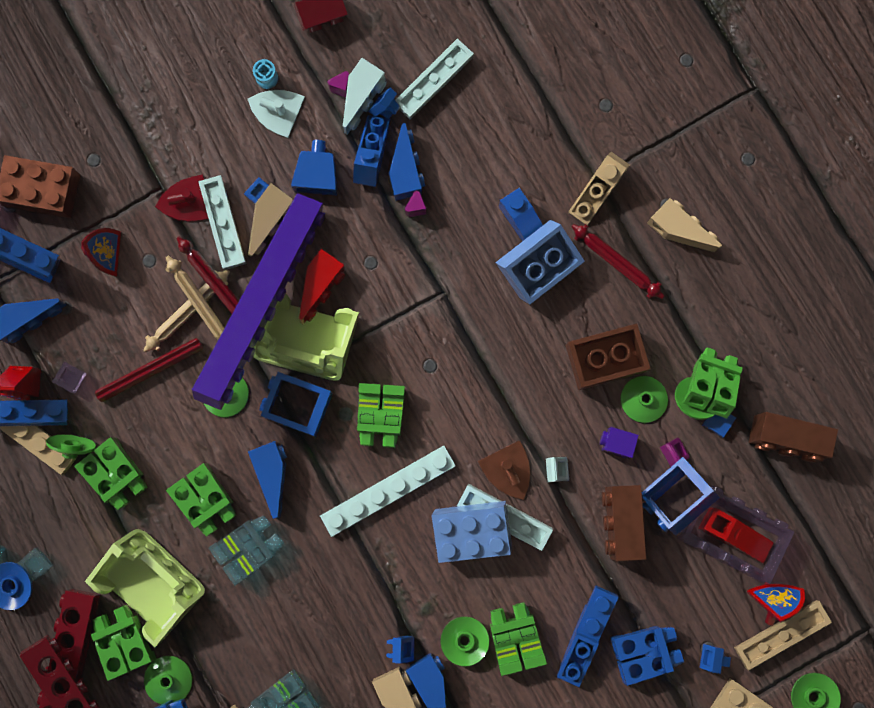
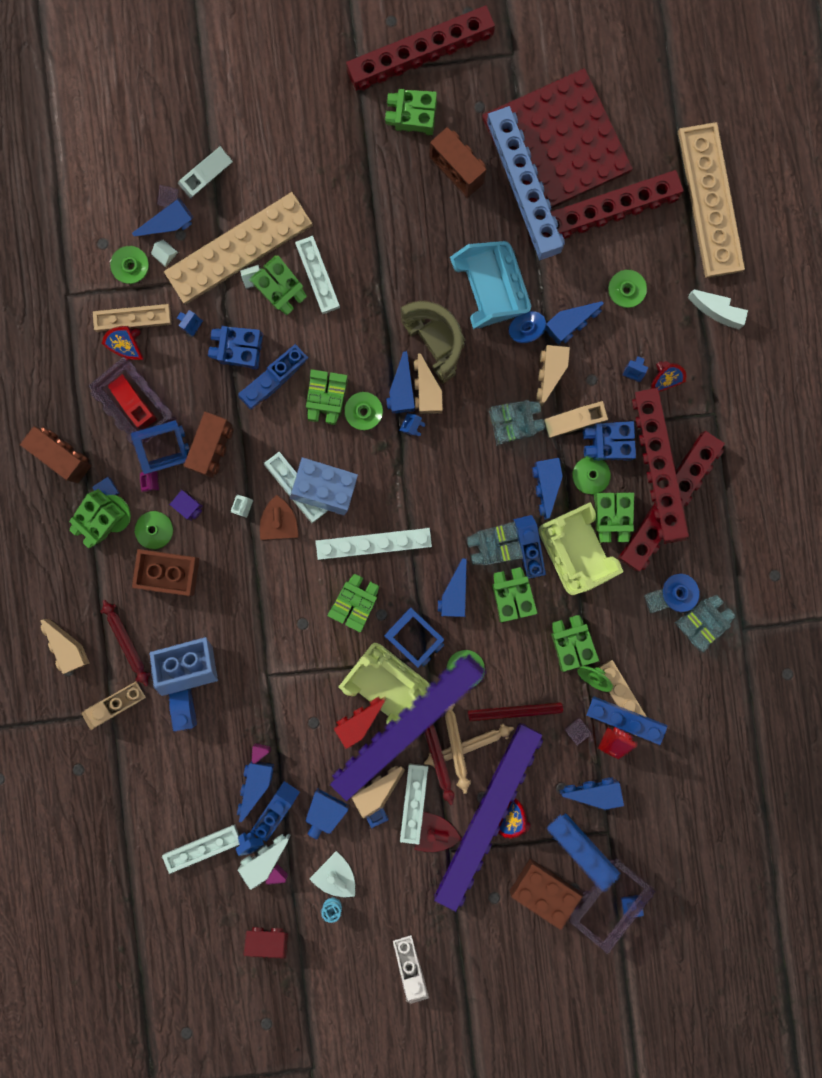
camera: 160 degrees left, 5 degrees up
none -> white slope [393,936,429,1004]
none -> dark purple brick [434,723,543,911]
none -> blue slope [513,515,546,579]
none -> blue slope [532,458,563,520]

